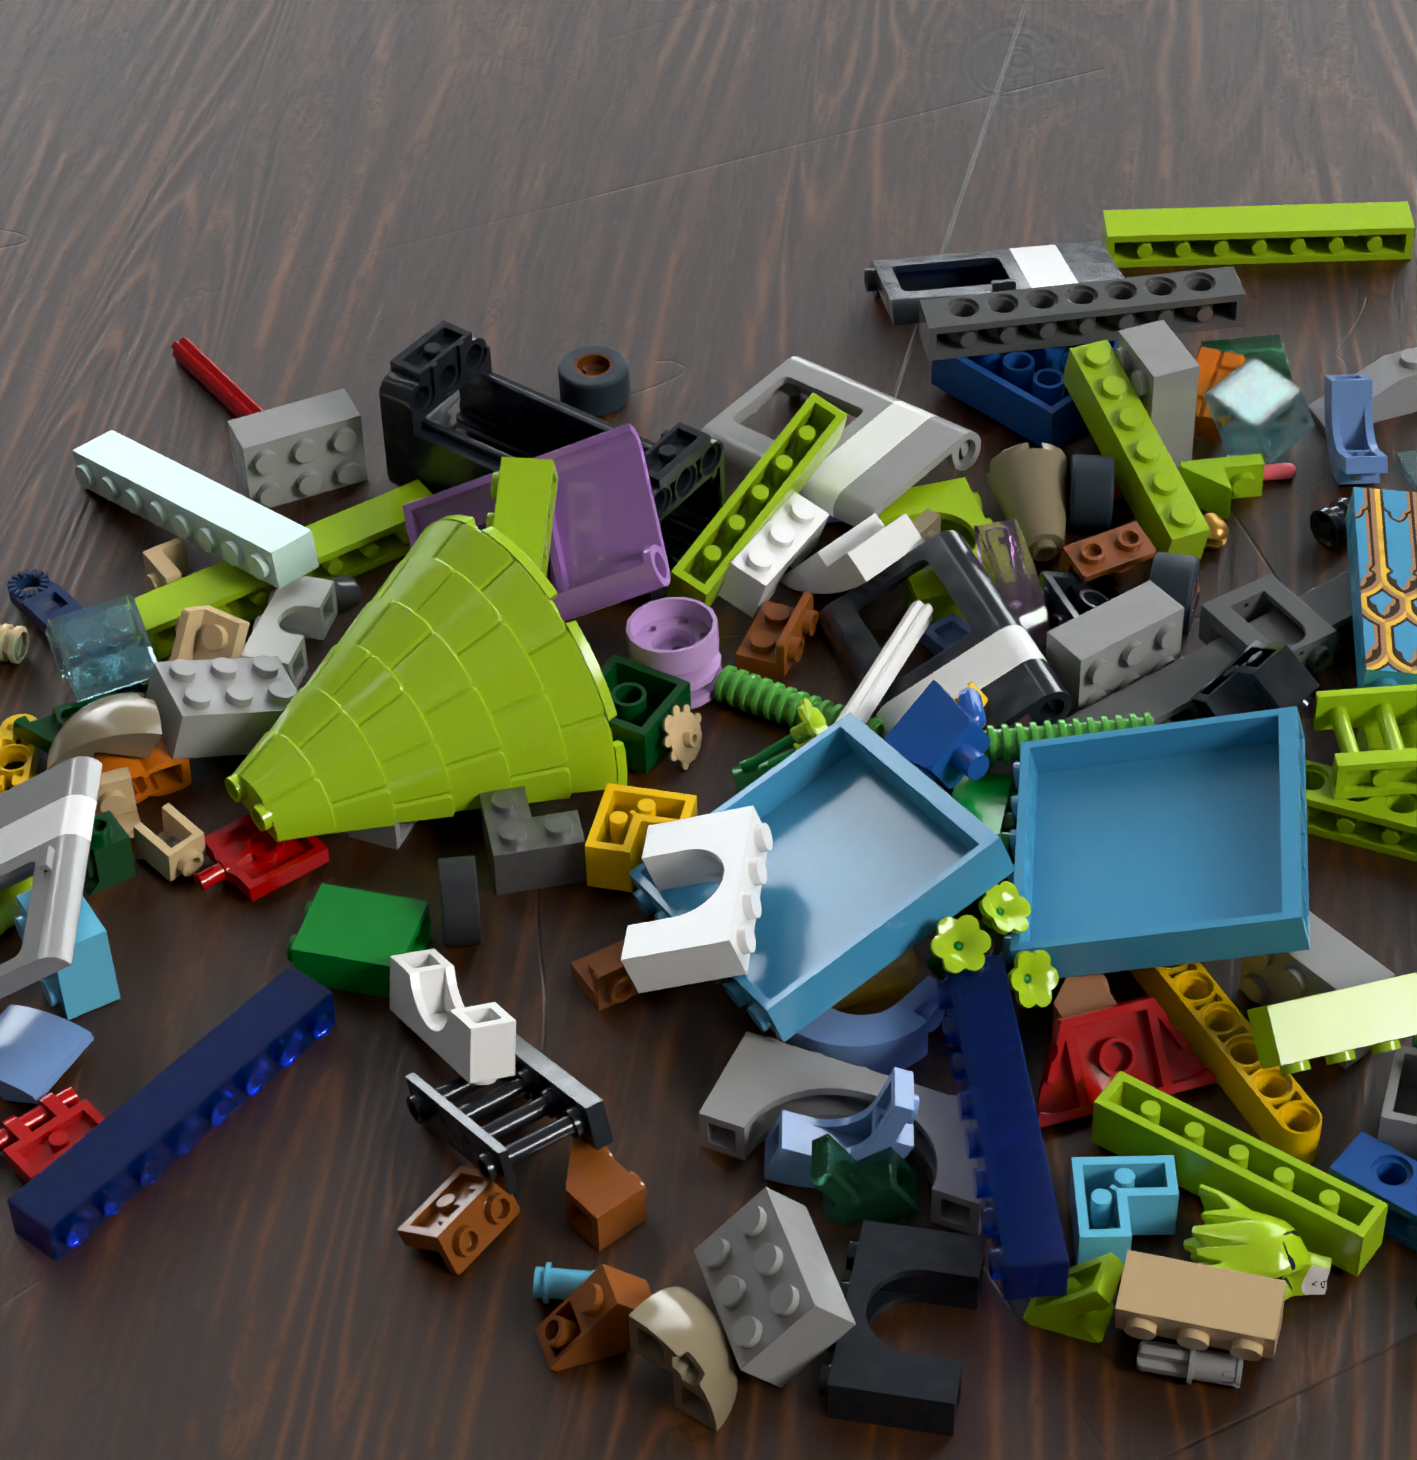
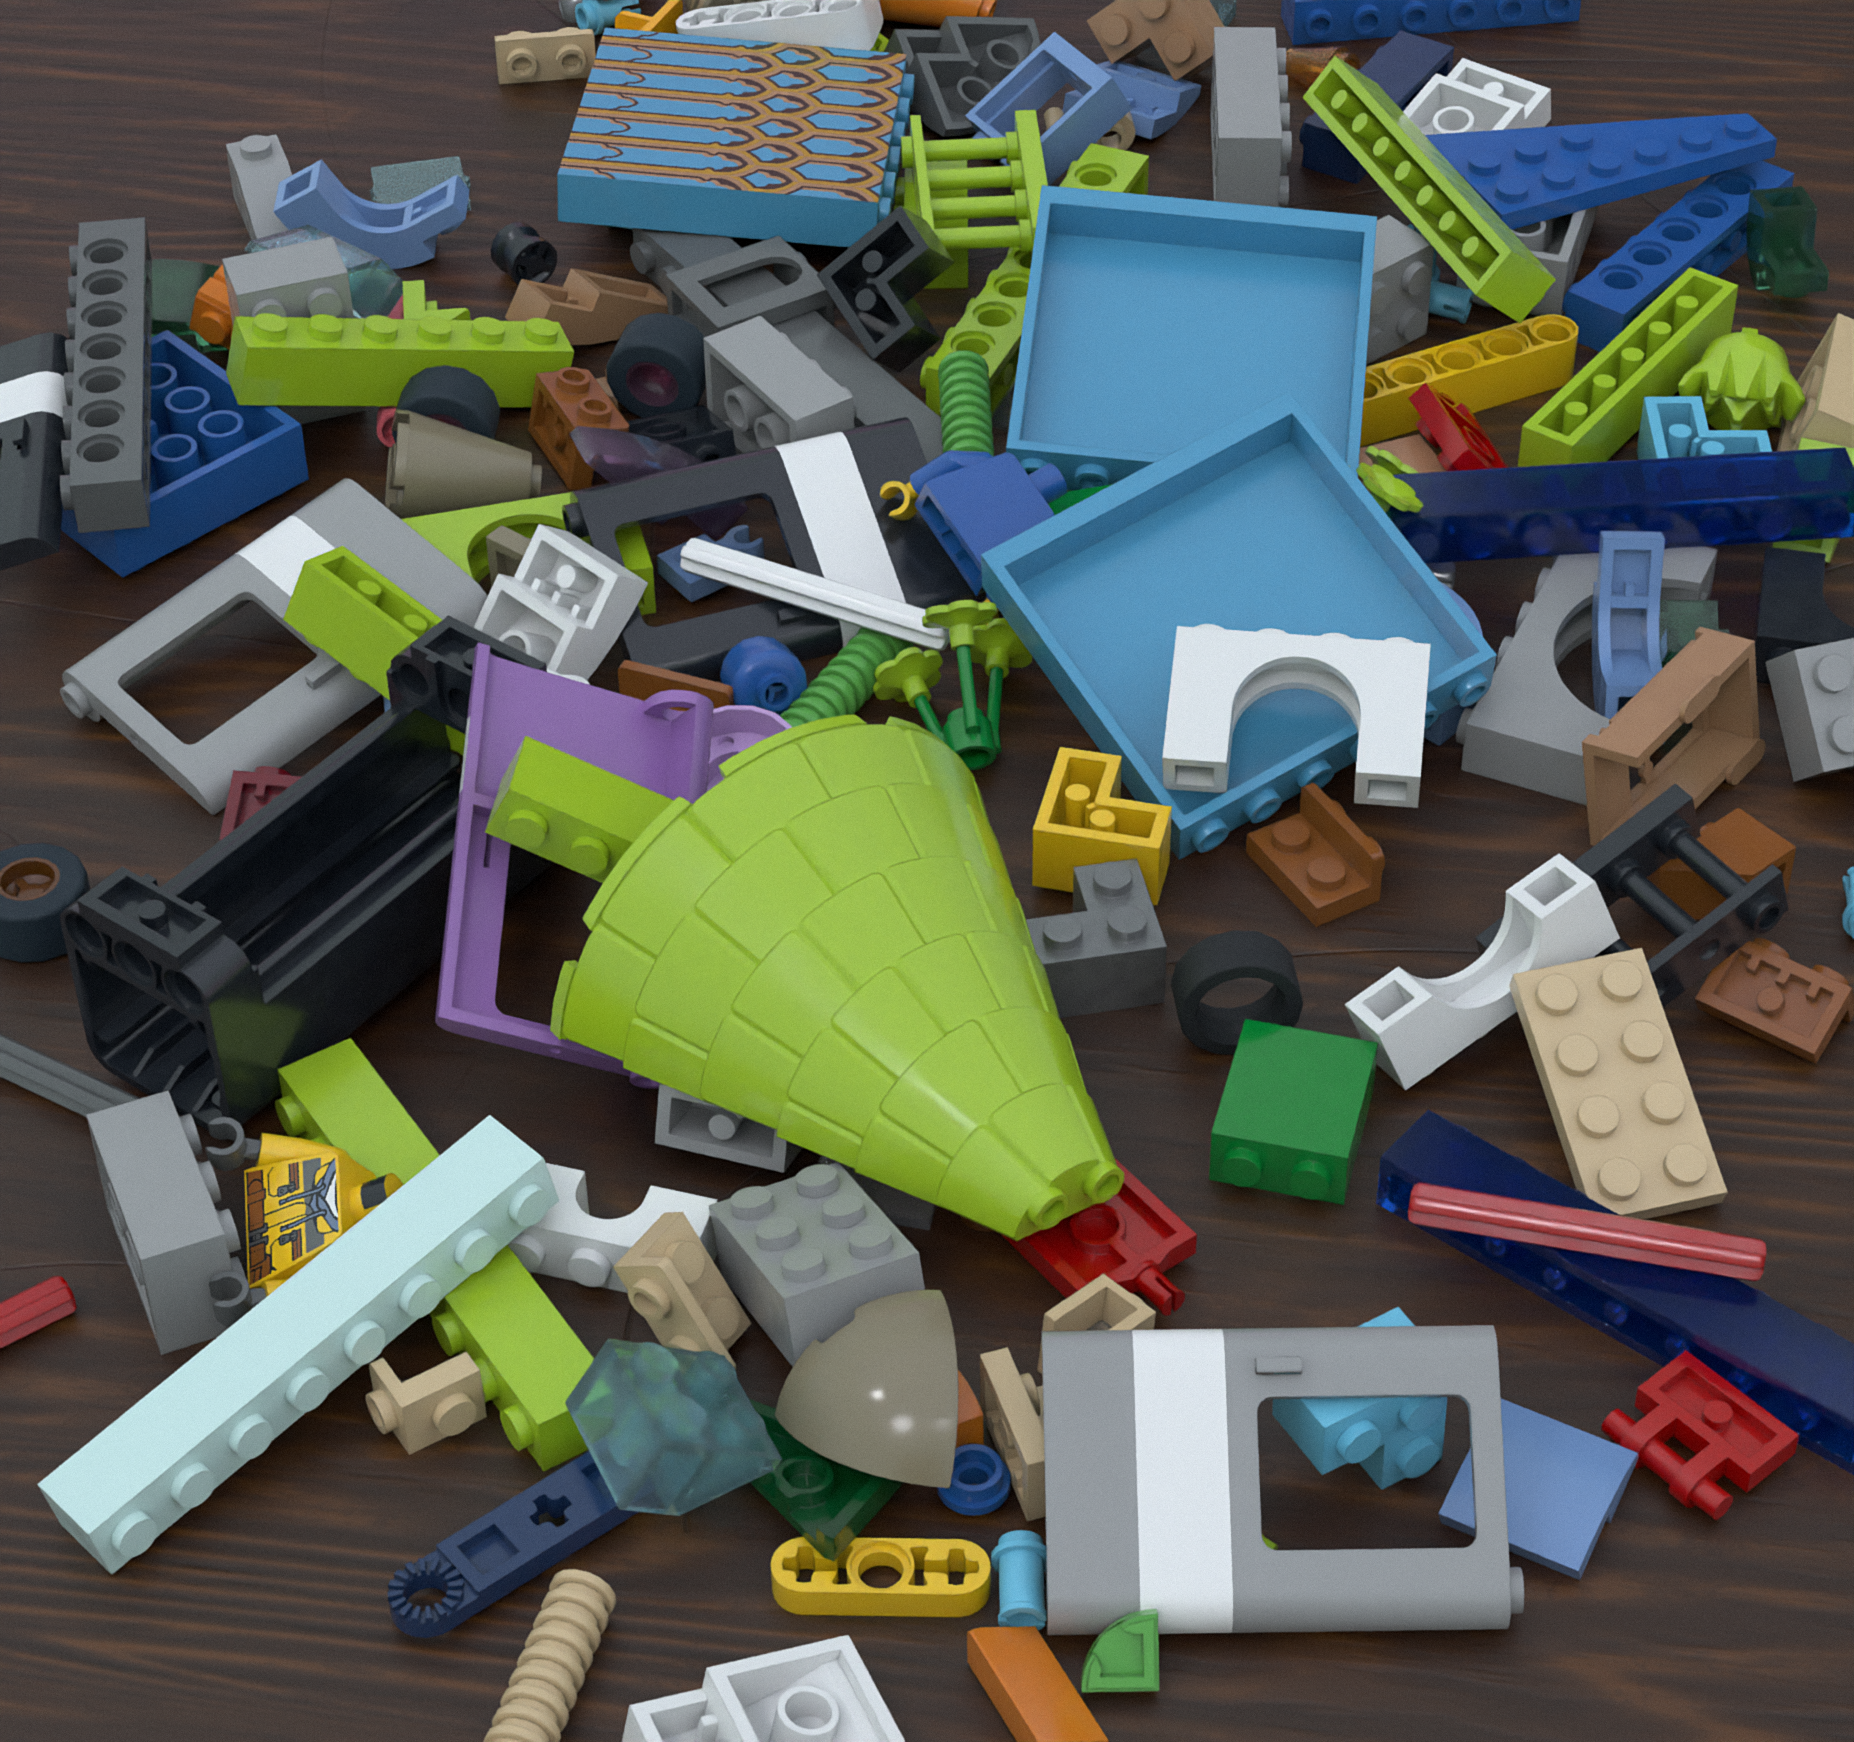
camera: 90 degrees left, 0 degrees up
none -> torso [205,1117,403,1327]
none -> medium nougat slope [505,268,668,345]
none -> blue head [720,636,807,716]
none -> red axle [1408,1182,1767,1282]
none -> medium azure pin [1428,280,1474,324]
none -> tan plate [1509,948,1728,1219]
none -> medium nougat piece [1582,627,1765,846]

